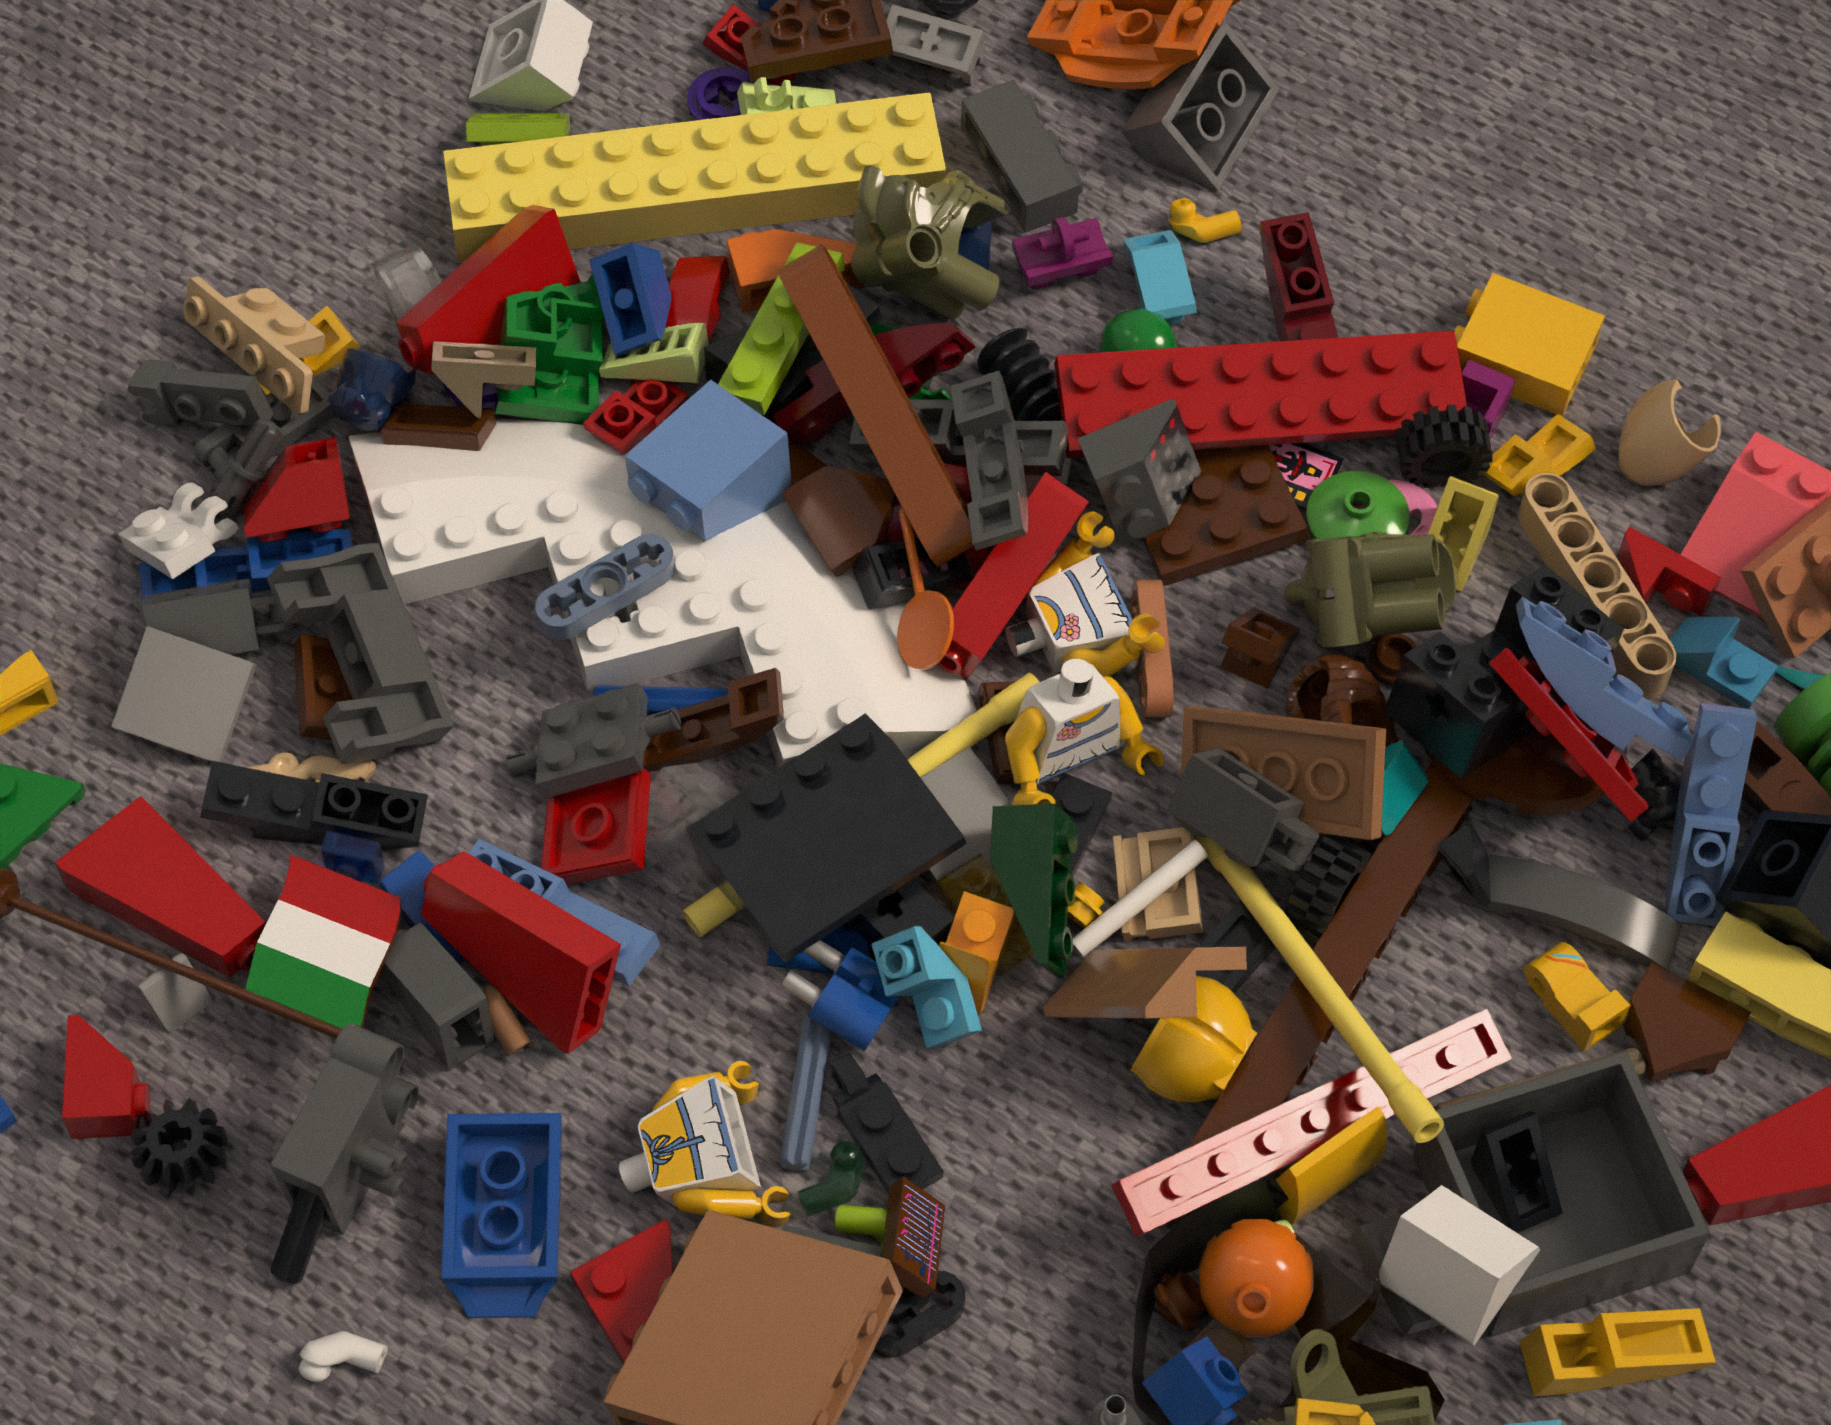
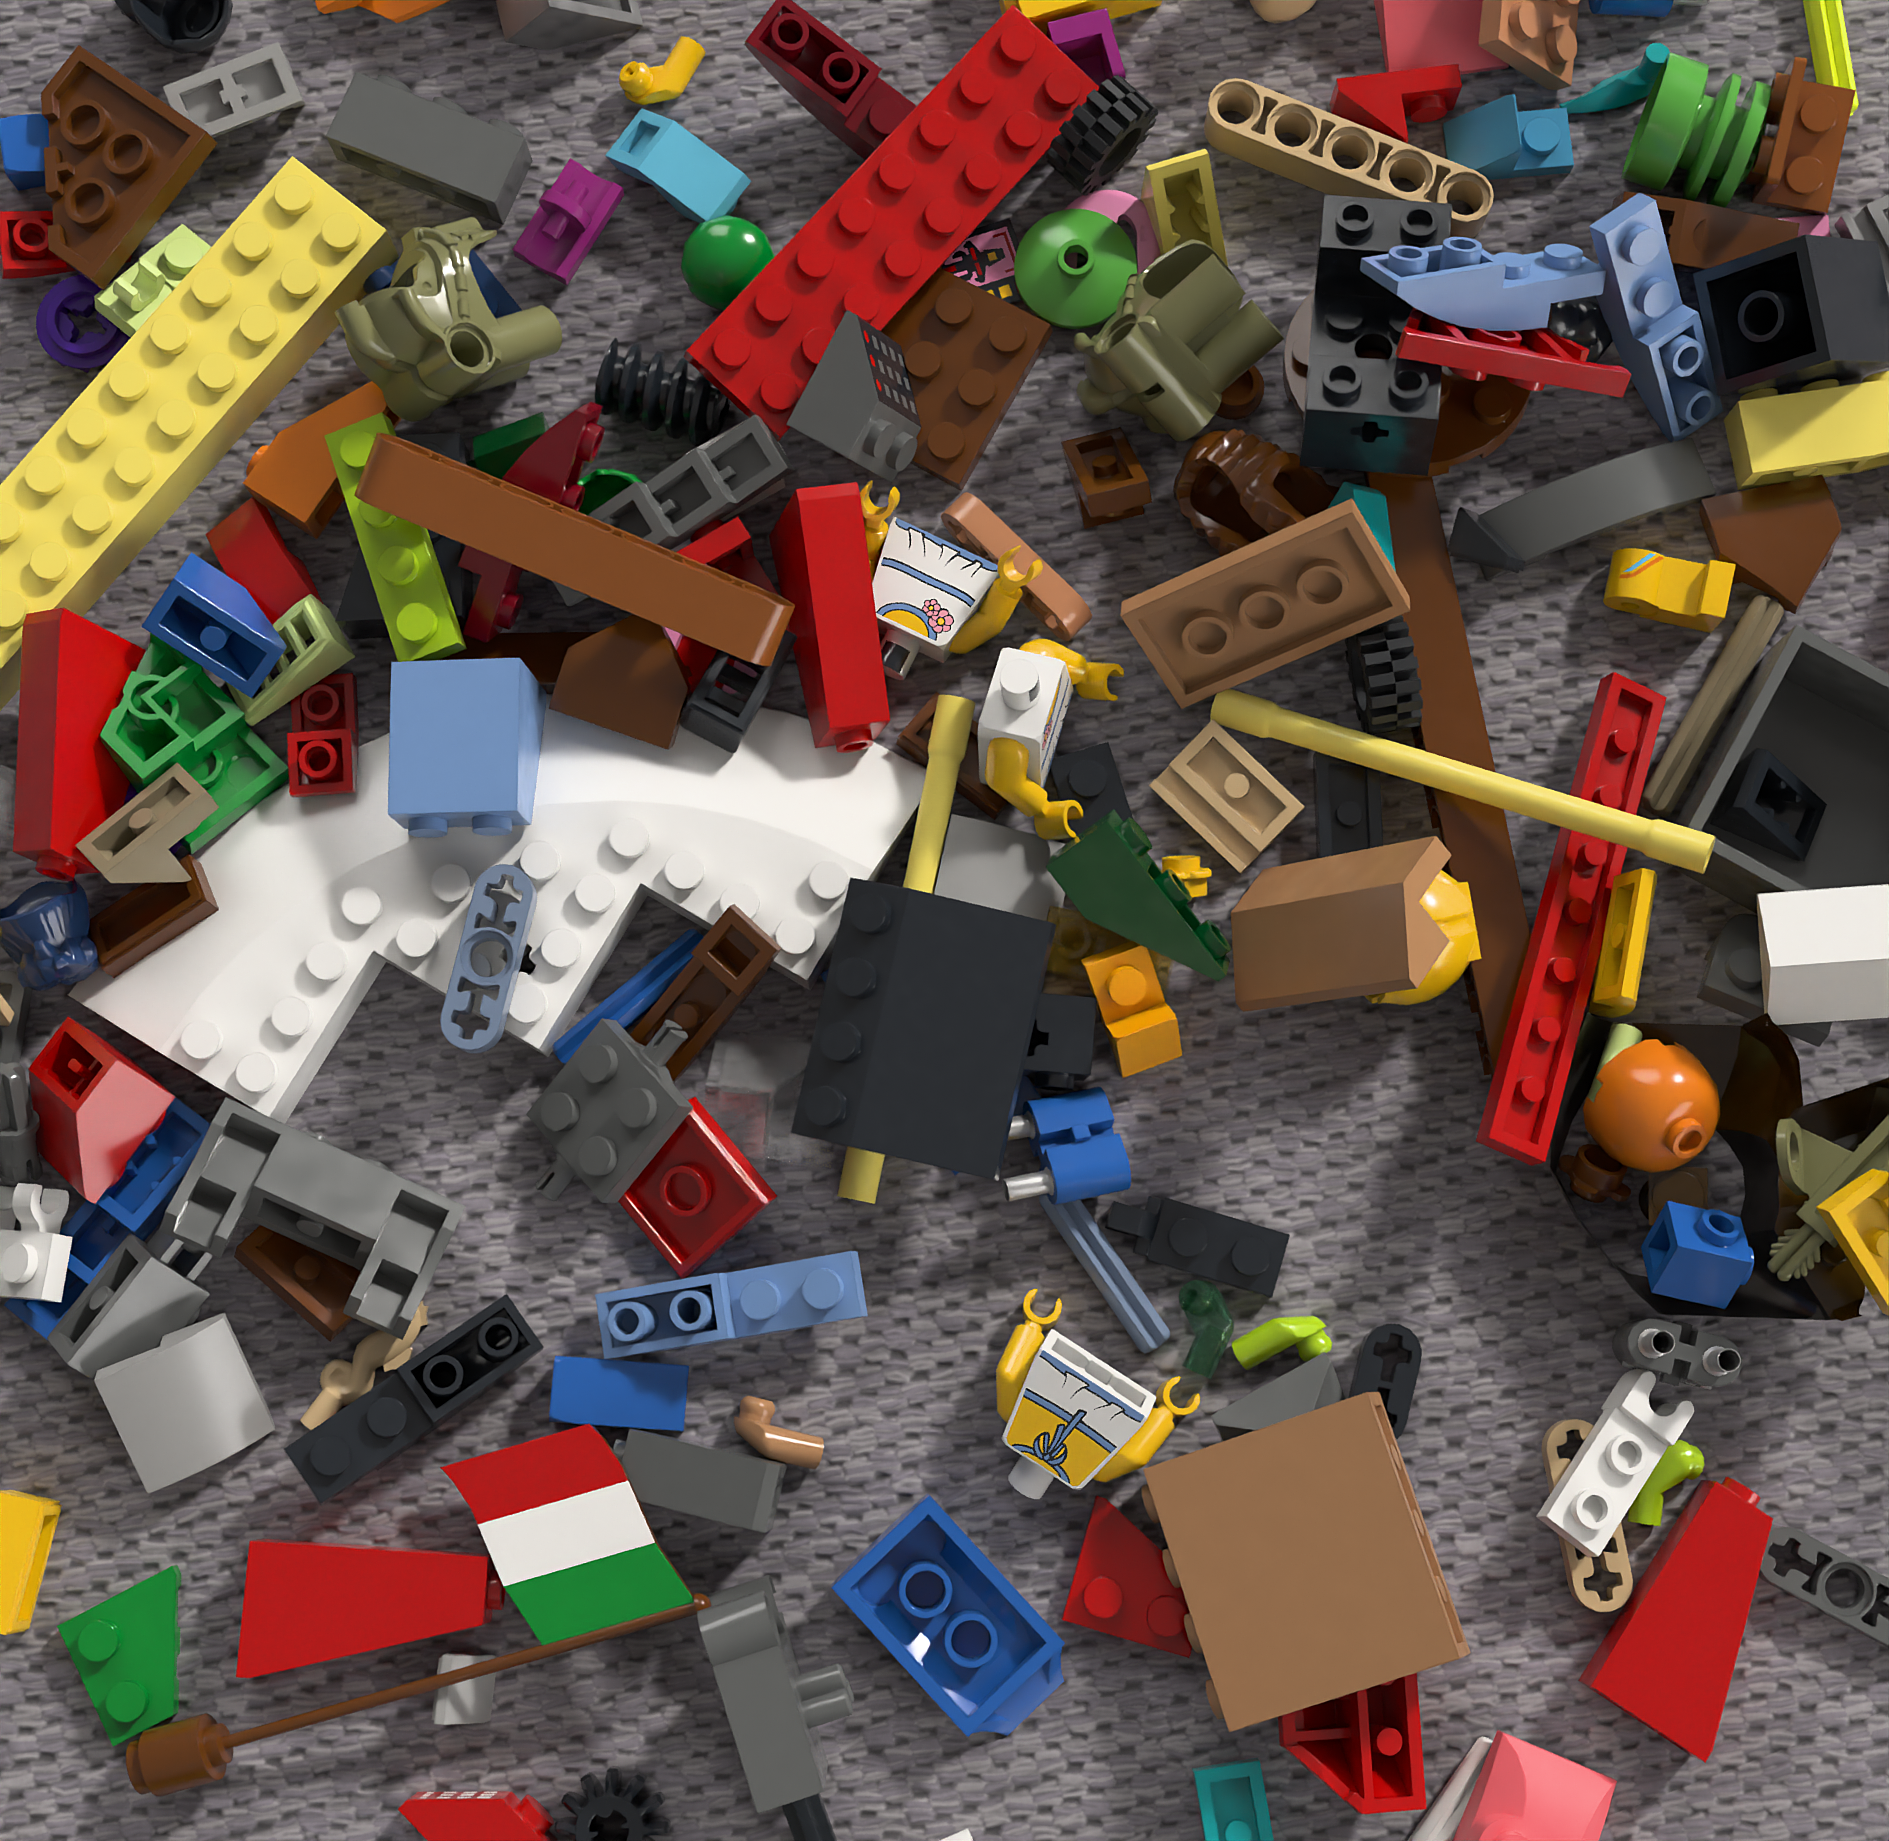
camera: 40 degrees left, 20 degrees up
clear blue plate [321,831,385,884] -> none
red slope [421,851,621,1054] -> none
medium azure slope [872,926,982,1048] -> none
reddish brown tile [881,1176,945,1299] -> none
orange piece [897,508,954,670] -> none
dark grey slope [950,371,1028,550] -> none
white bar [1072,840,1208,958] -> none
dark grey brick [1167,748,1319,871] -> none
yellow slope [1480,414,1596,496] -> none

